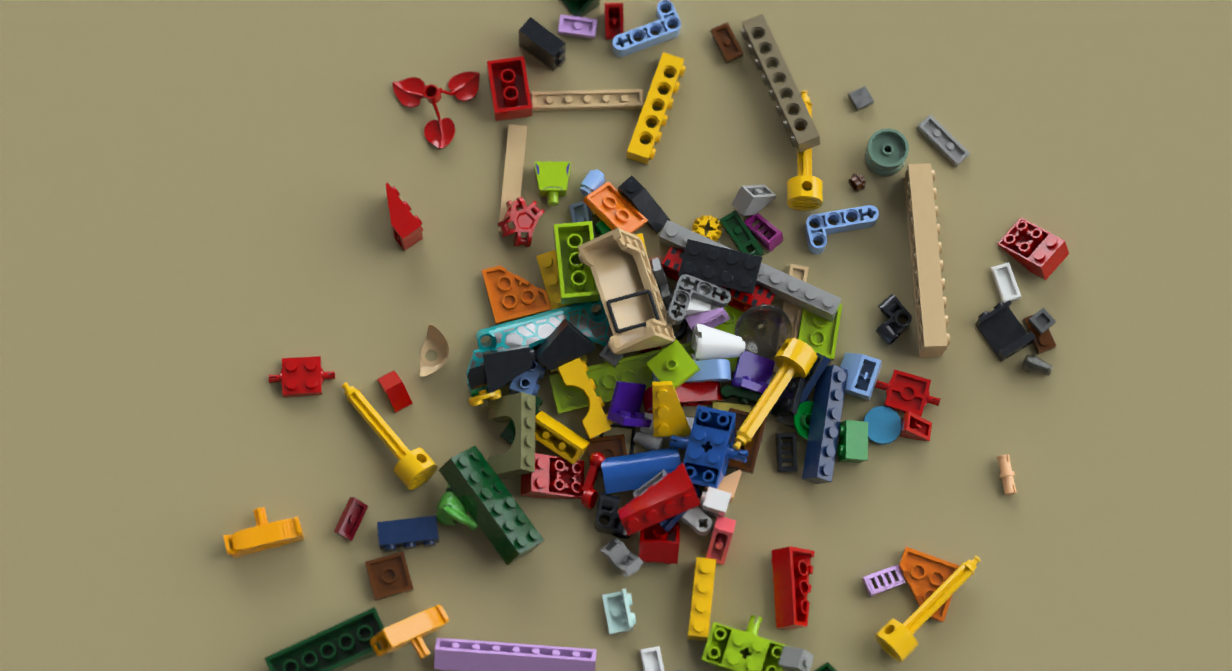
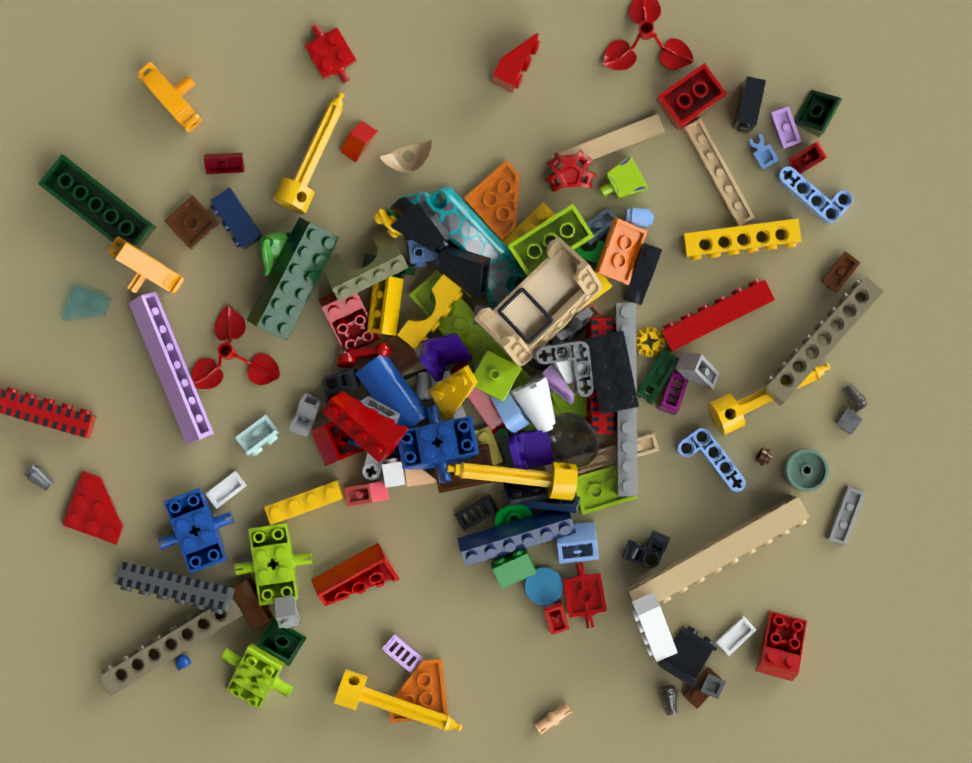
camera: 65 degrees right, 15 degrees up
none -> red plant [191,306,280,389]
none -> white brick [631,593,678,662]
none -> red brick [661,278,775,352]
none -> medium blue plate [748,134,779,170]
none -> clear smoke cone [842,384,868,413]

